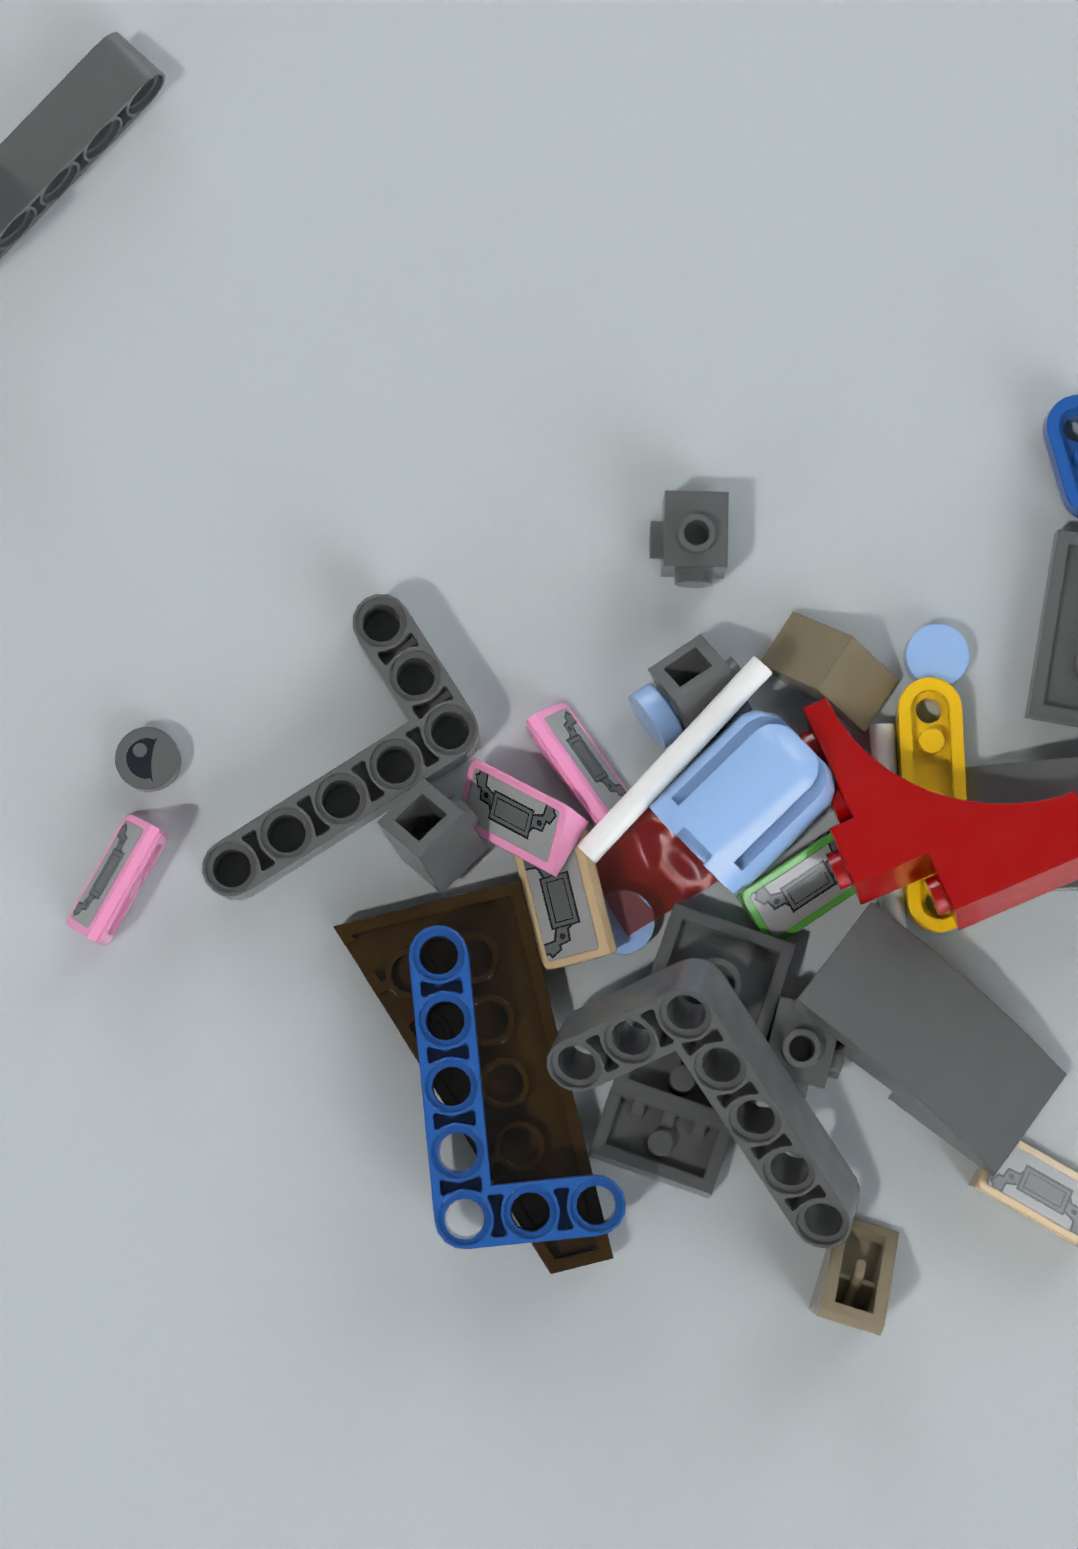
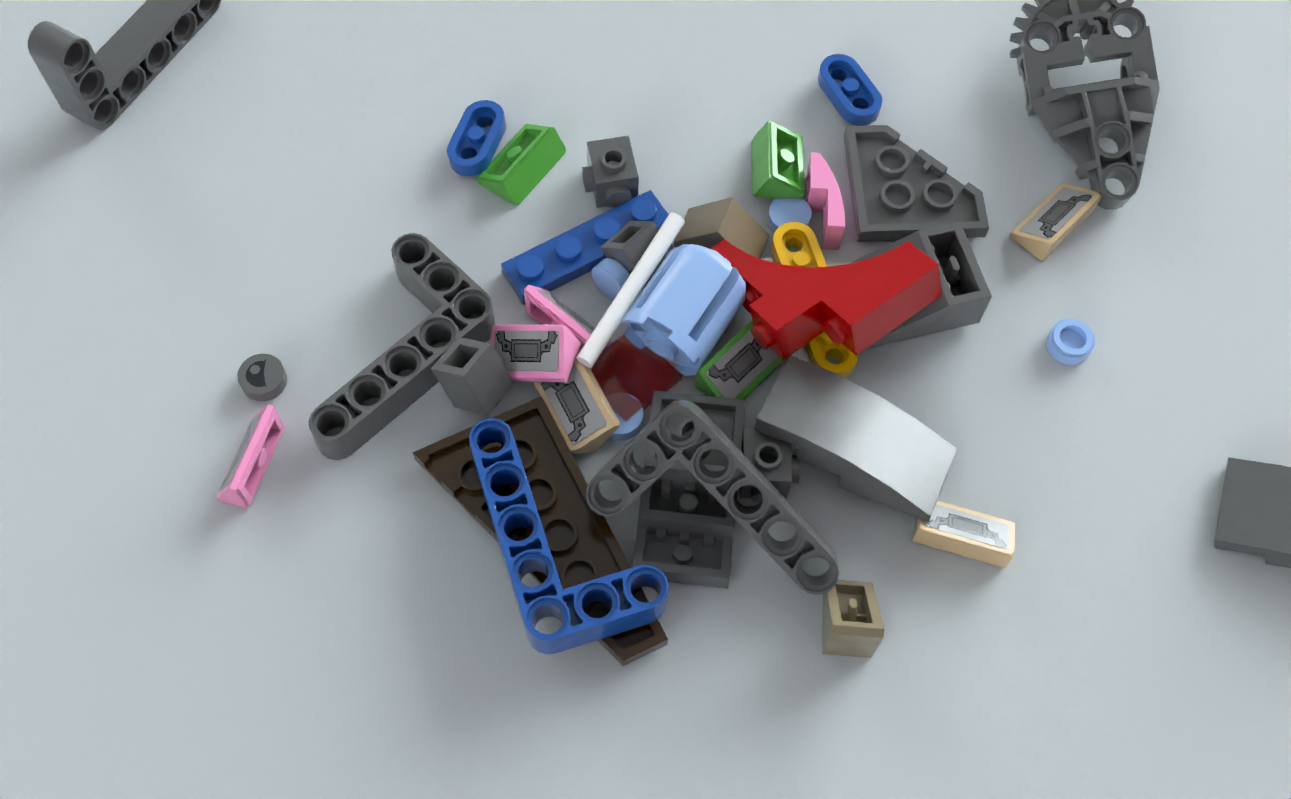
camera: 15 degrees left, 20 degrees down
none -> blue plate [447,100,507,176]
none -> bright green slope [476,124,566,205]
none -> blue plate [501,190,669,305]
none -> bright green slope [751,120,805,199]
none -> bright pink slope [805,152,845,250]

